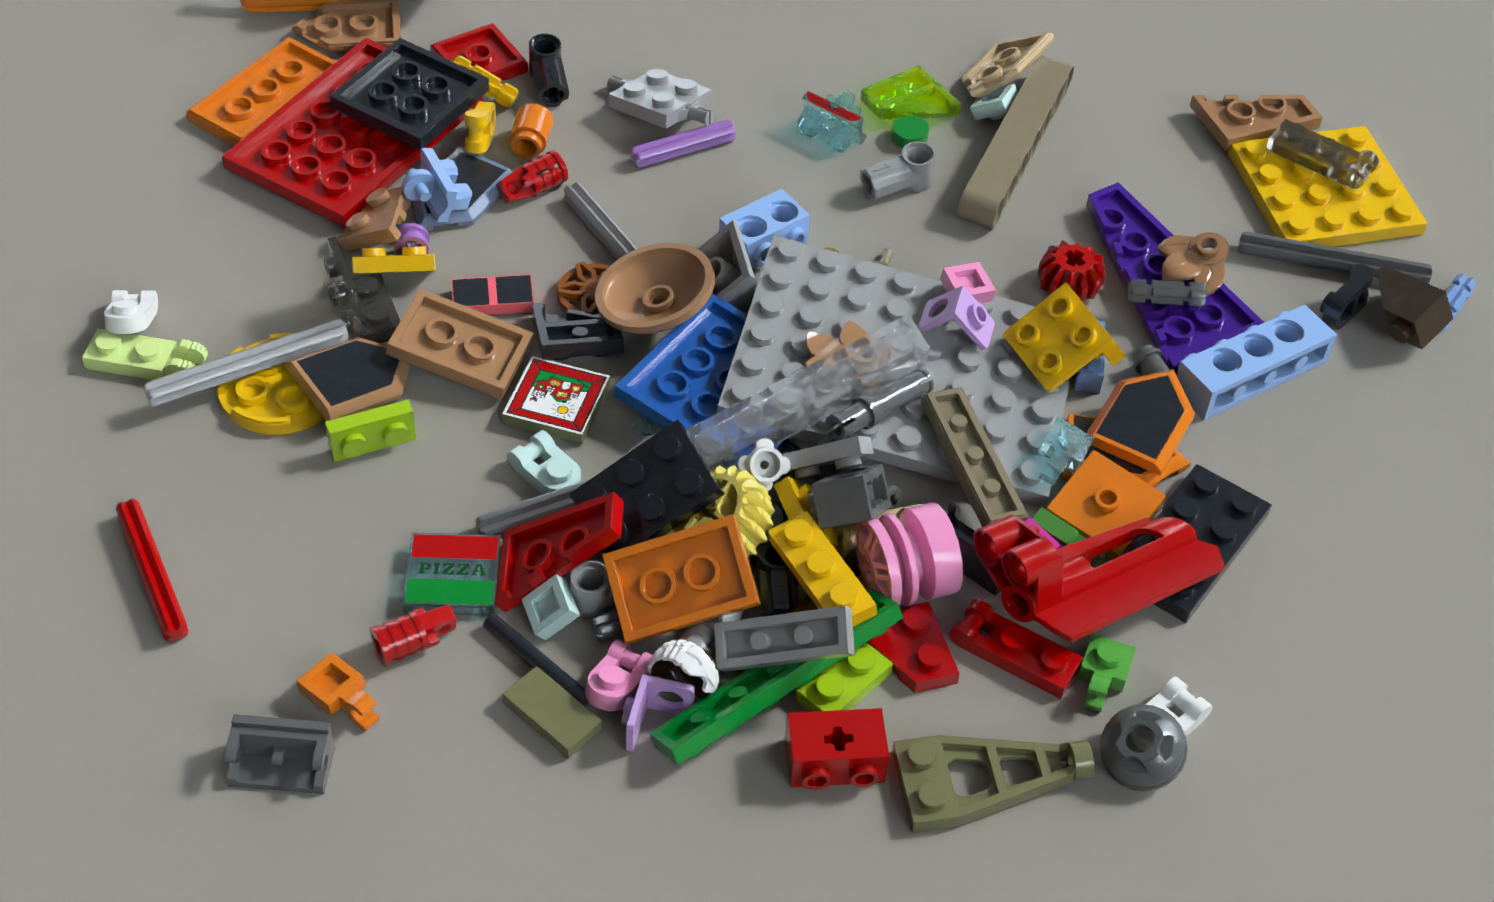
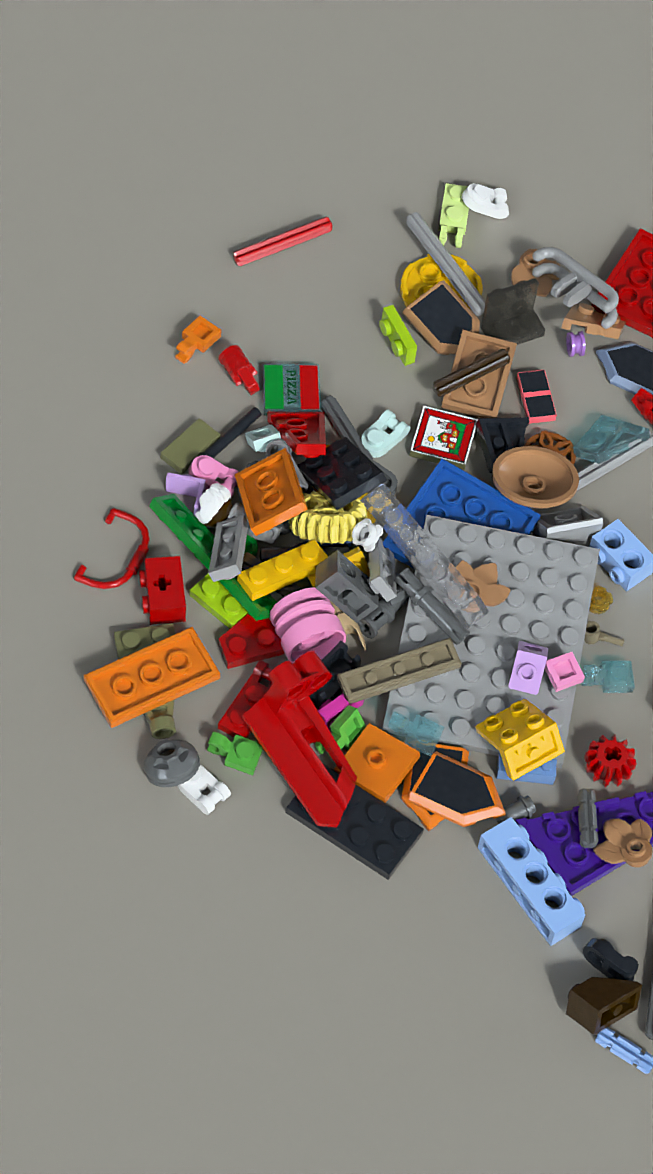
camera: 85 degrees right, 10 degrees up
dark grey hinge [224,714,335,794] -> none
yellow plate [352,246,436,273] -> none
light blue hips [401,148,472,222] -> none
none -> red piece [74,508,150,589]
none -> orange tile [84,626,220,728]
none -> dark brown axle [433,348,510,397]
none -> medium nougat plate [511,249,560,297]
none -> light grey piece [532,247,619,329]
none -> clear light blue wing [573,415,650,464]
none -> clear light blue plate [581,661,635,693]

